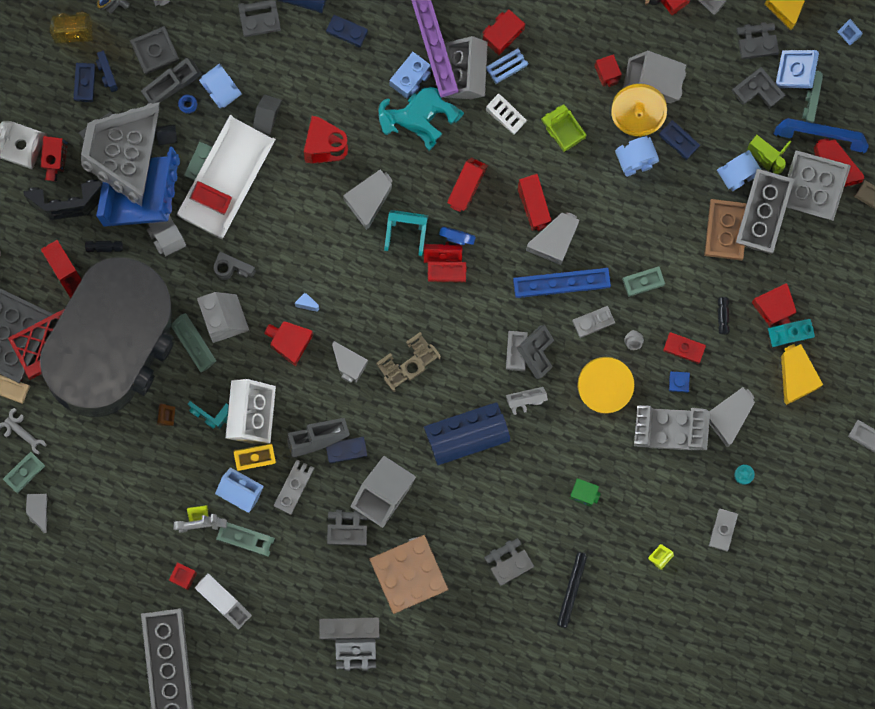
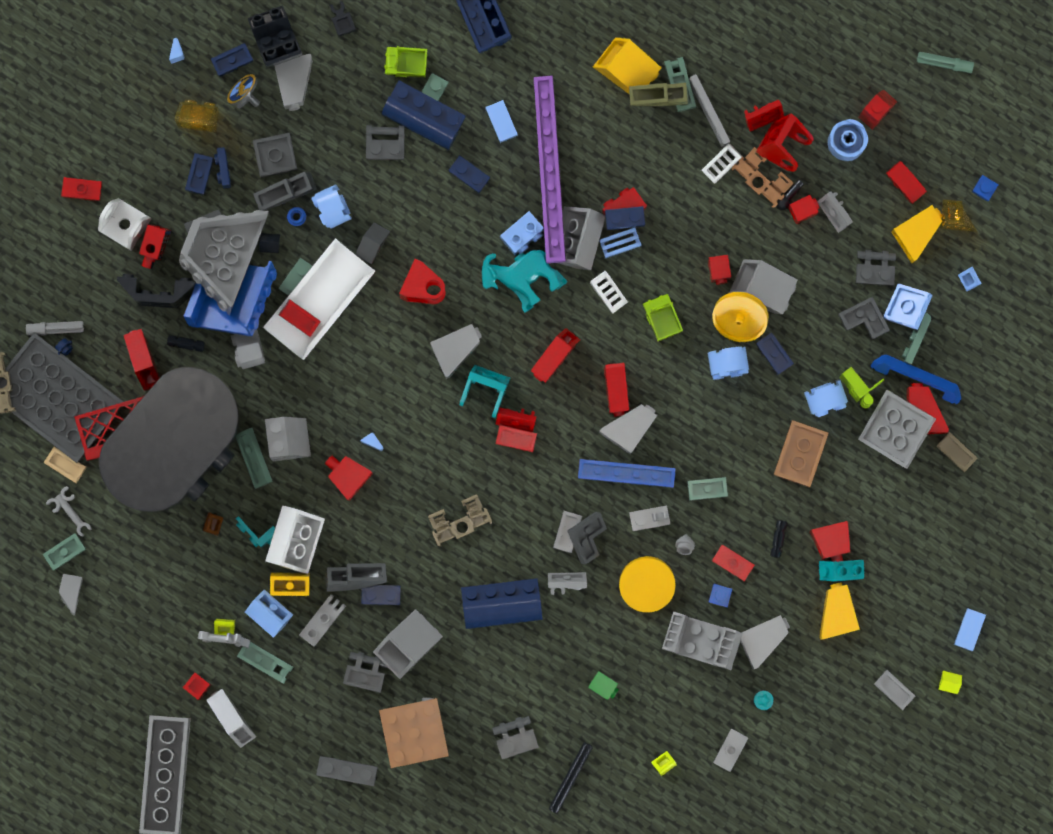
camera: 10 degrees right, 5 degrees up
dark grey plate [214,252,256,280] -> none
light grey slope [332,341,368,383] -> none
dark grey plate [336,638,376,671] -> none
blue piece [439,227,476,245] -> none
light grey slope [736,169,794,254] -> none
none -> dark blue plate [605,206,645,230]

